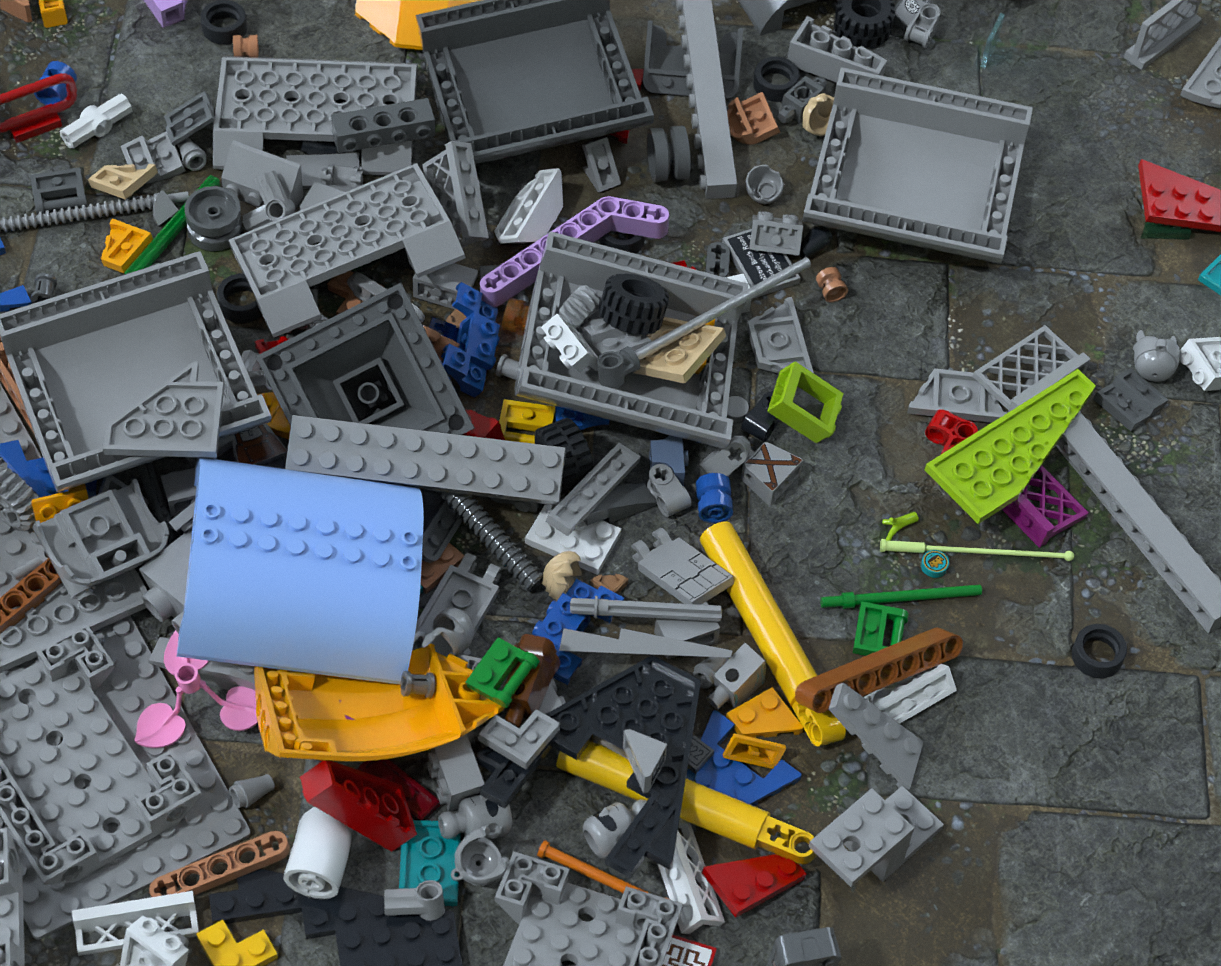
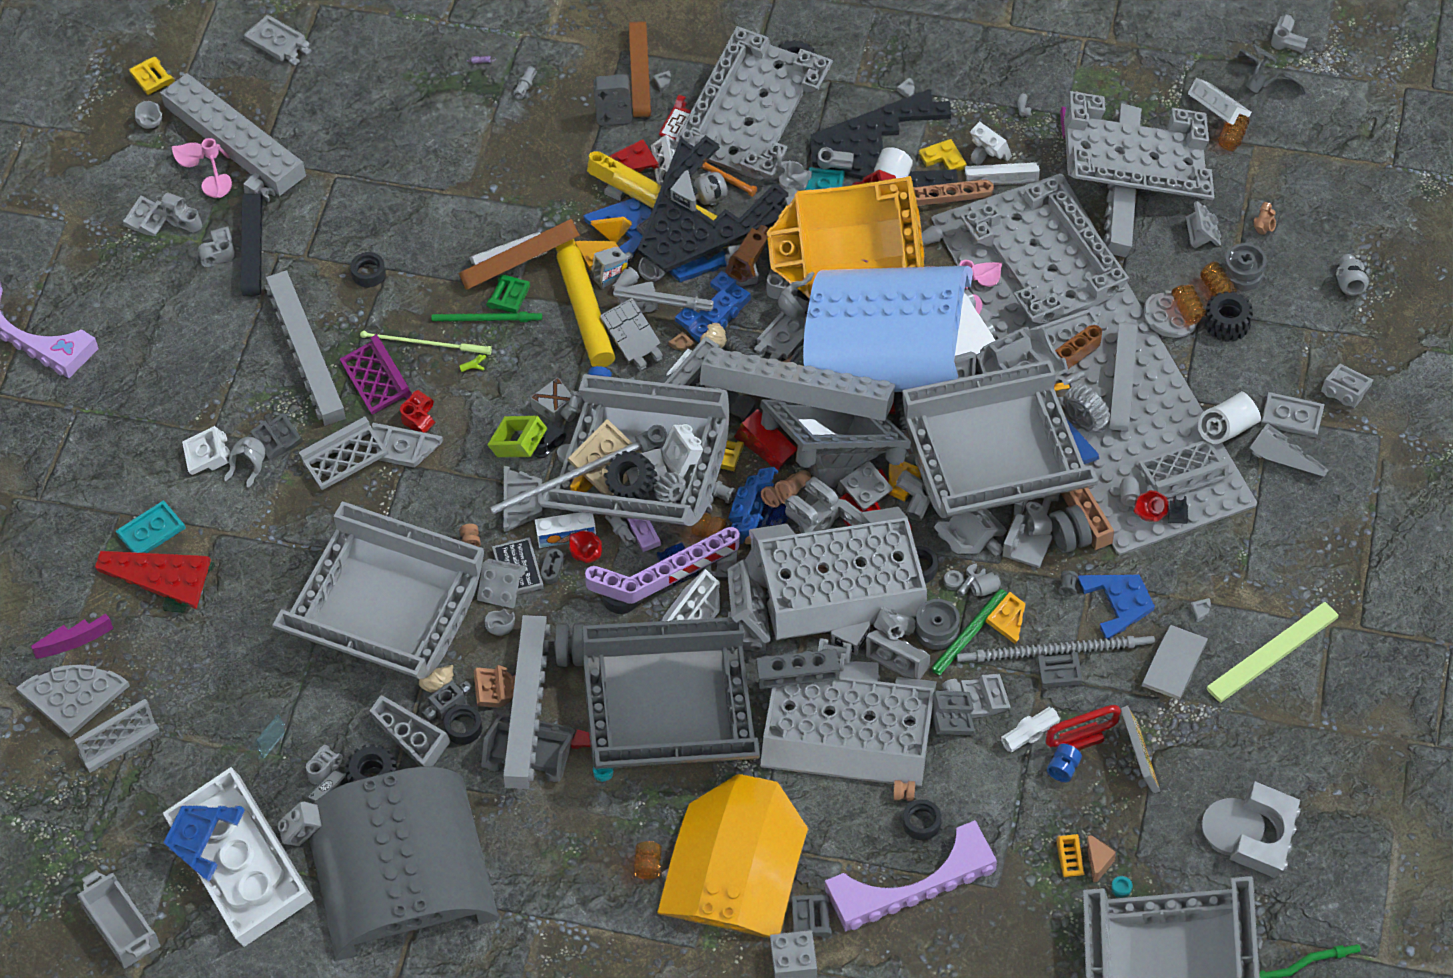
camera: 165 degrees left, 0 degrees up
tan wing [88,164,158,200] -> none
light grey wing [103,362,224,458] -> none
light grey tile [153,190,179,226] -> none
dark grey bush [400,671,435,698] -> none
green plate [465,637,540,708] -> none
light grey plate [479,709,560,769] -> none
light grey slope [559,628,732,658] -> none
light grey bracket [809,786,944,887] -> none
light grey wing [829,683,923,790] -> none
tile [921,550,949,578] -> none
lime wing [924,369,1096,524] -> none

